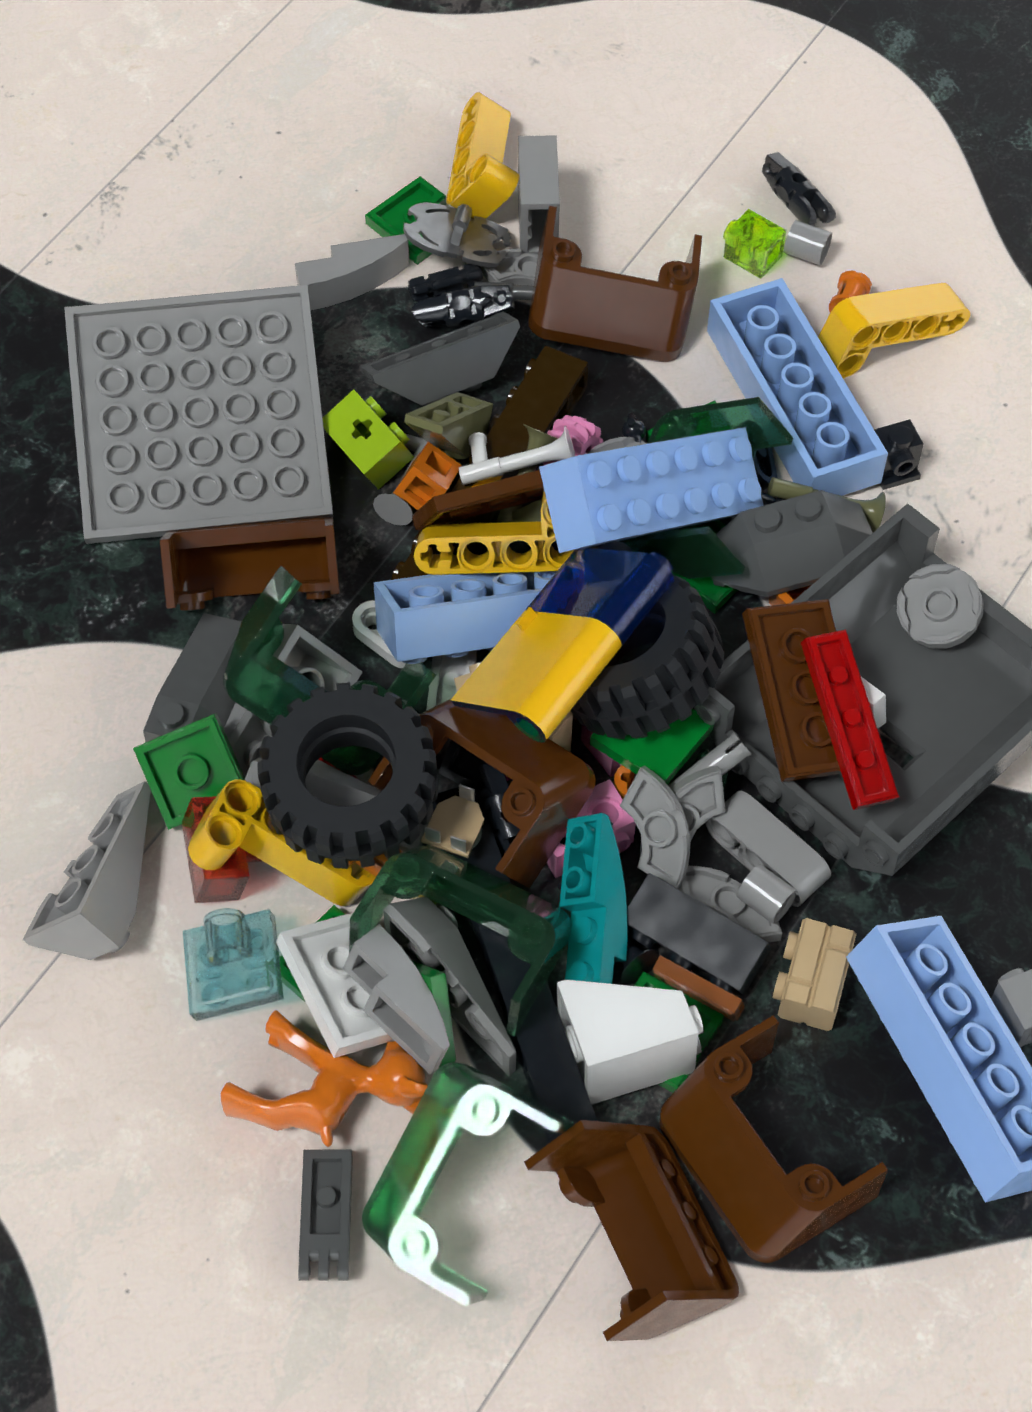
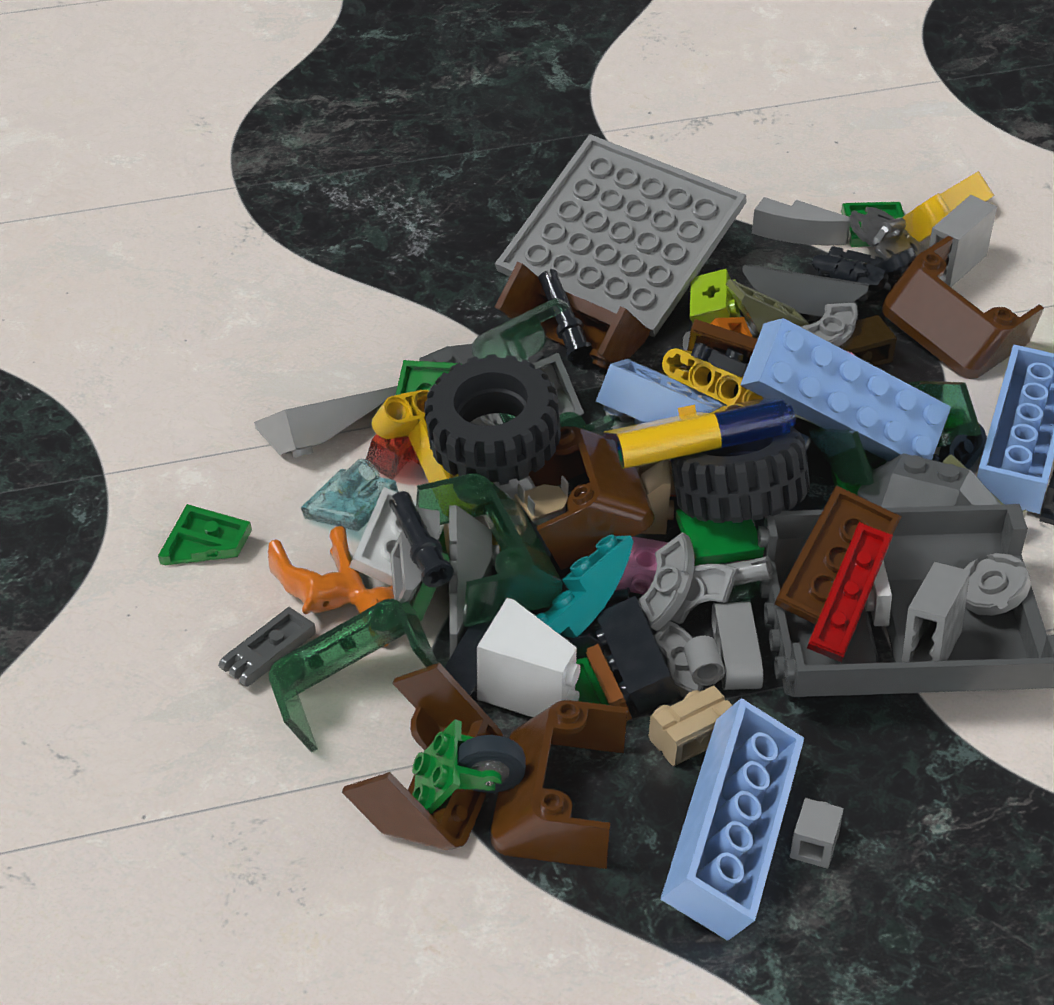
camera: 40 degrees right, 15 degrees down
none -> green wing [158,504,252,565]
none -> black pin [389,491,454,588]
none -> plate [412,719,526,814]
none -> black pin [538,269,594,362]
none -> black plate [691,342,749,377]
none -> light grey tile [801,303,858,347]
none -> black plate [875,247,917,279]
none -> light grey brick [902,562,970,662]

